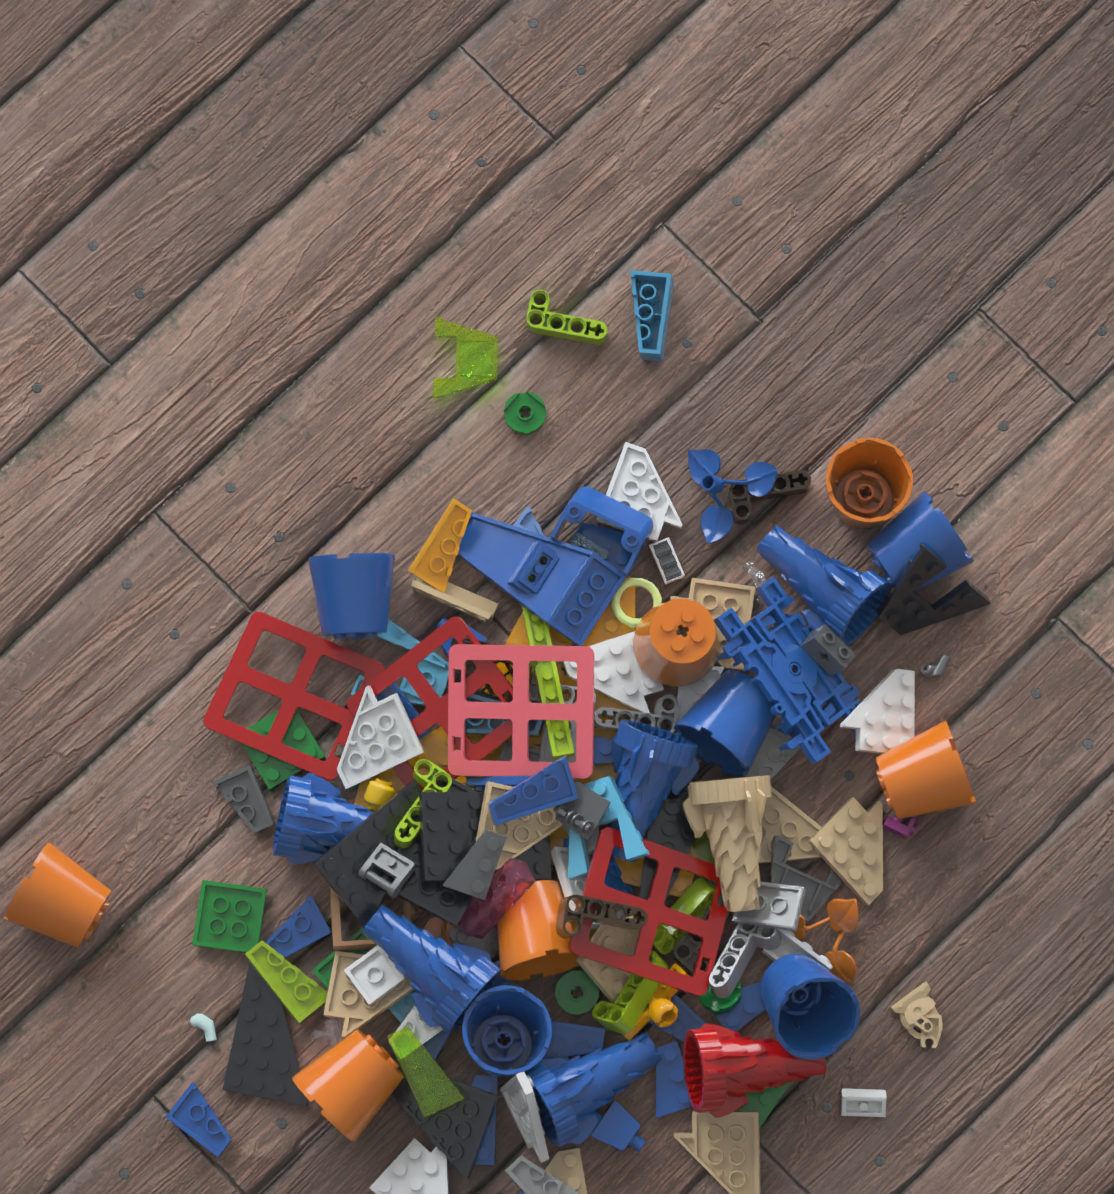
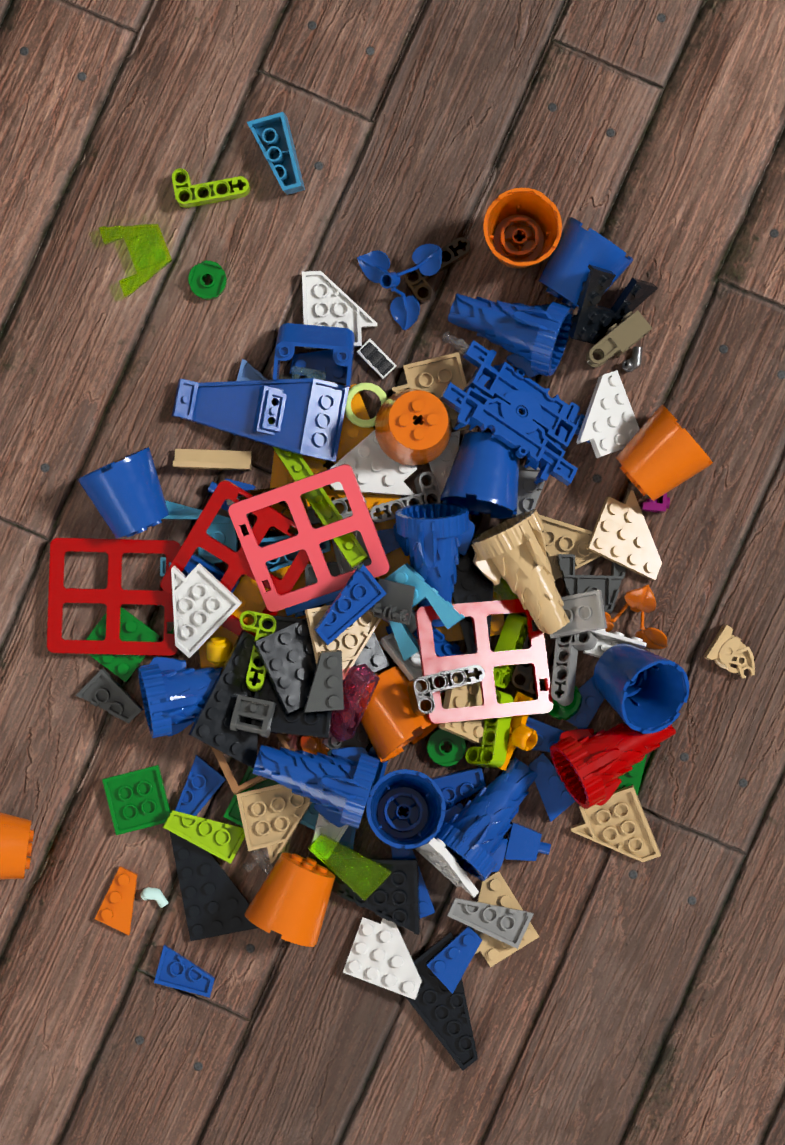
camera: 25 degrees left, 10 degrees up
white tile [344,945,406,1006] -> none
light orange wing [408,499,472,593] -> none
dark grey brick [801,624,855,676] -> none
white slope [841,1089,887,1117] -> none
none -> orange wing [95,866,138,935]
none -> dark tan brick [586,310,652,368]

